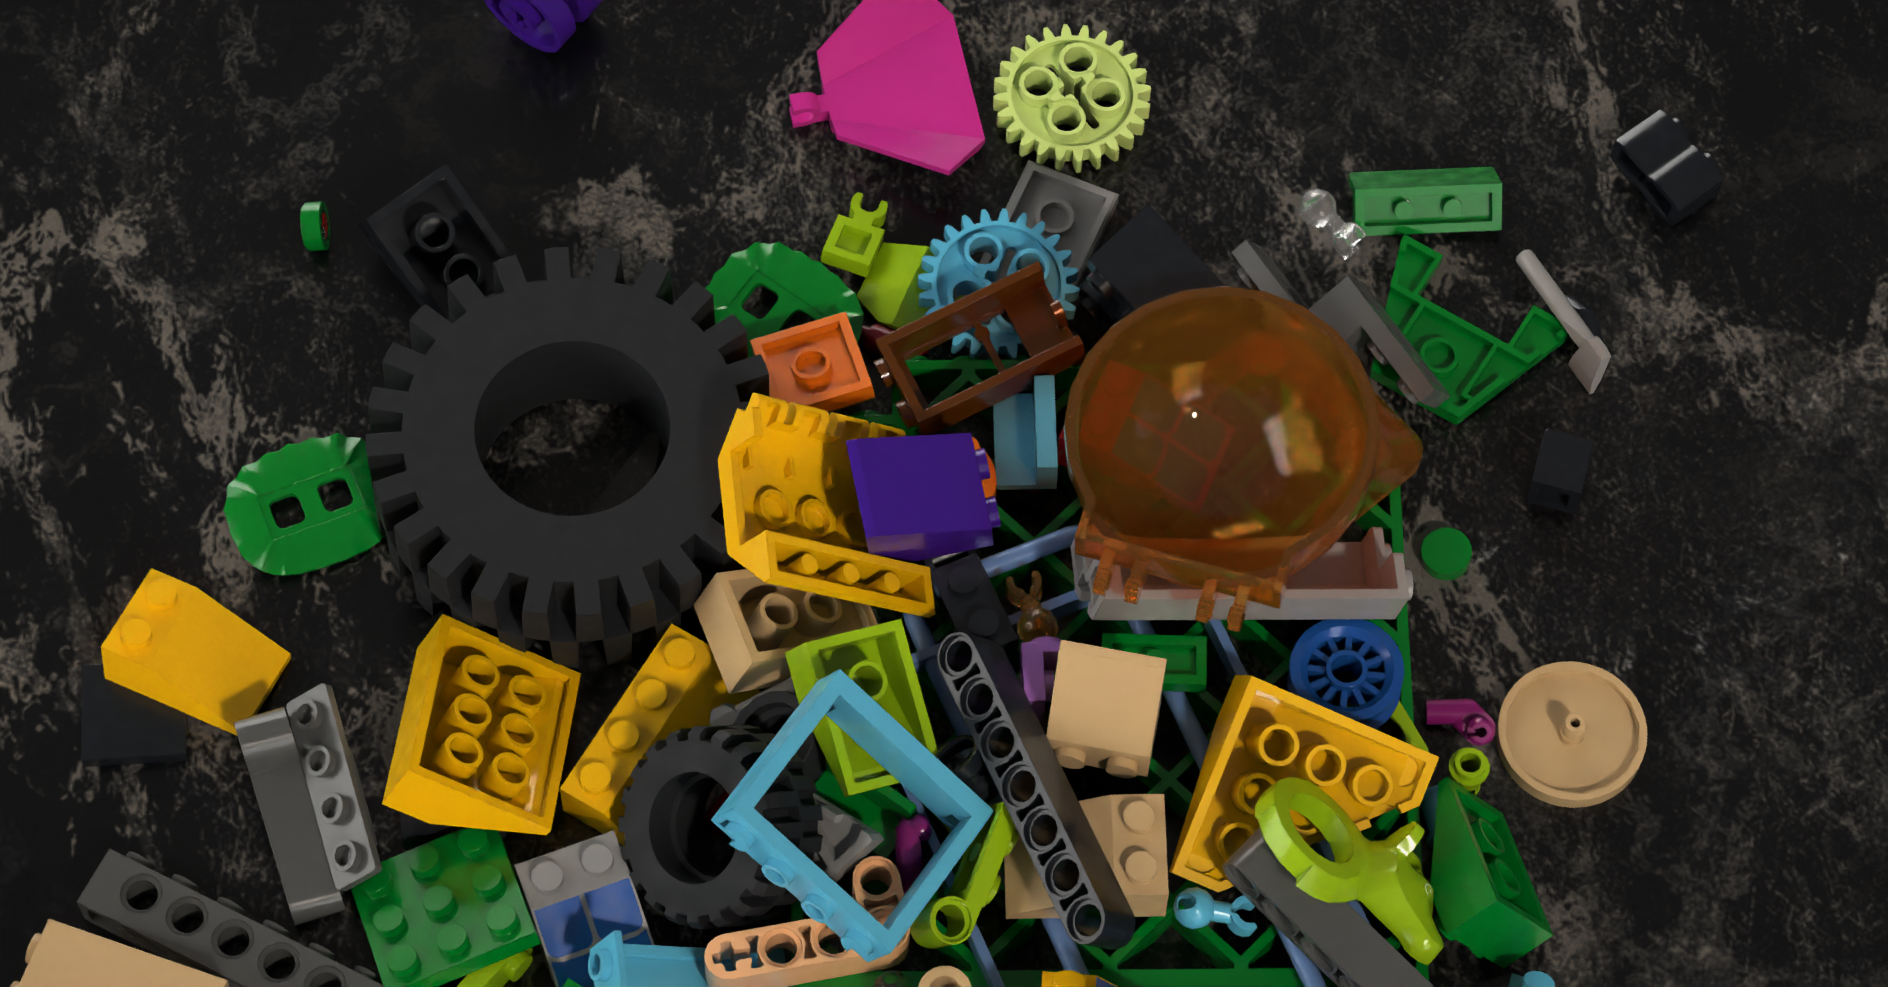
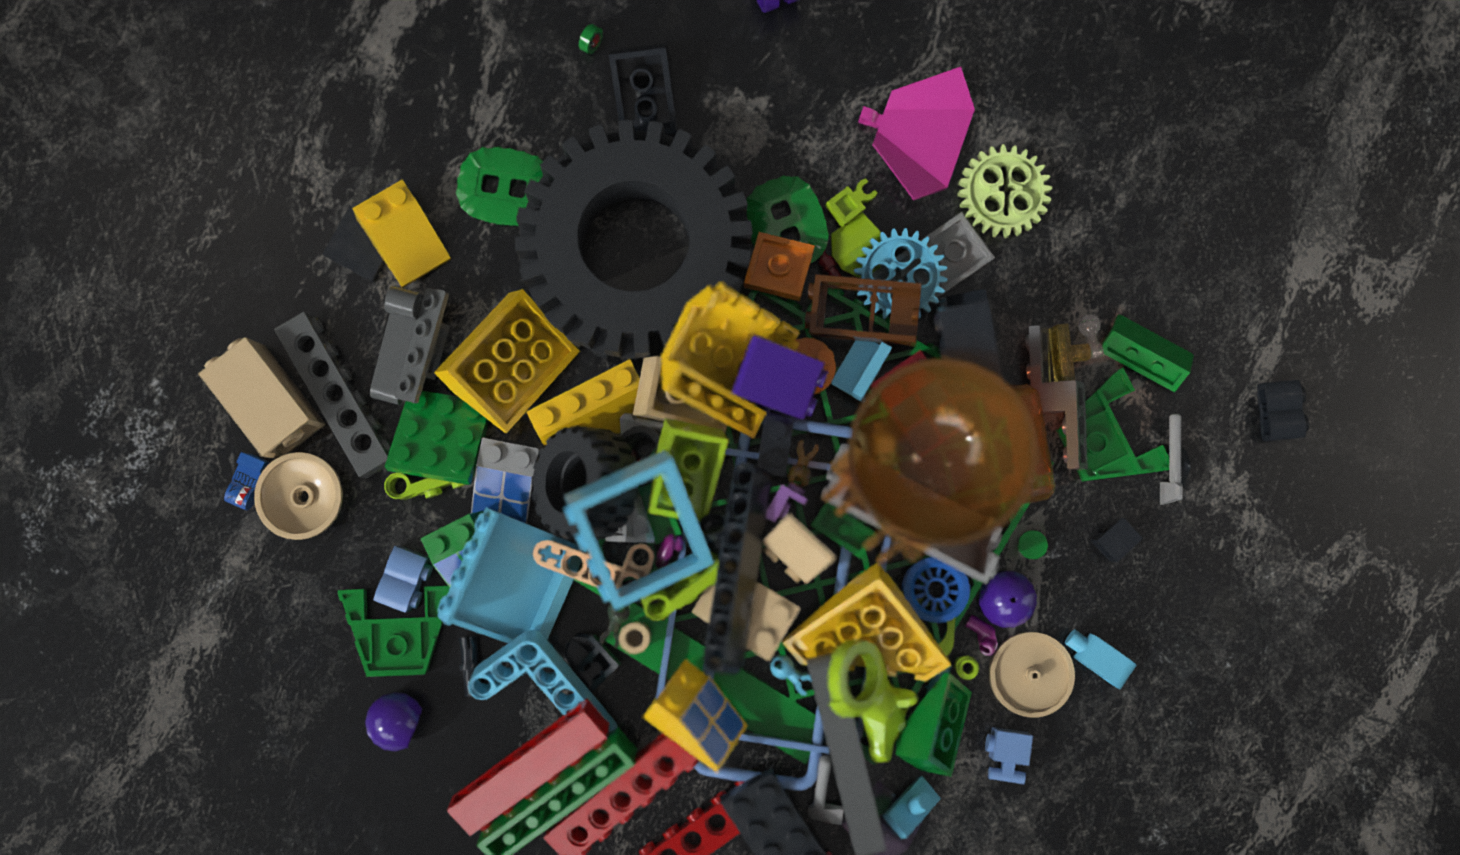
camera: 40 degrees right, 20 degrees up
none -> dark purple helmet [979,570,1037,628]
none -> medium blue brick [985,727,1033,784]
none -> clear yellow tile [1049,323,1091,382]
none -> medium azure piece [1065,629,1137,689]

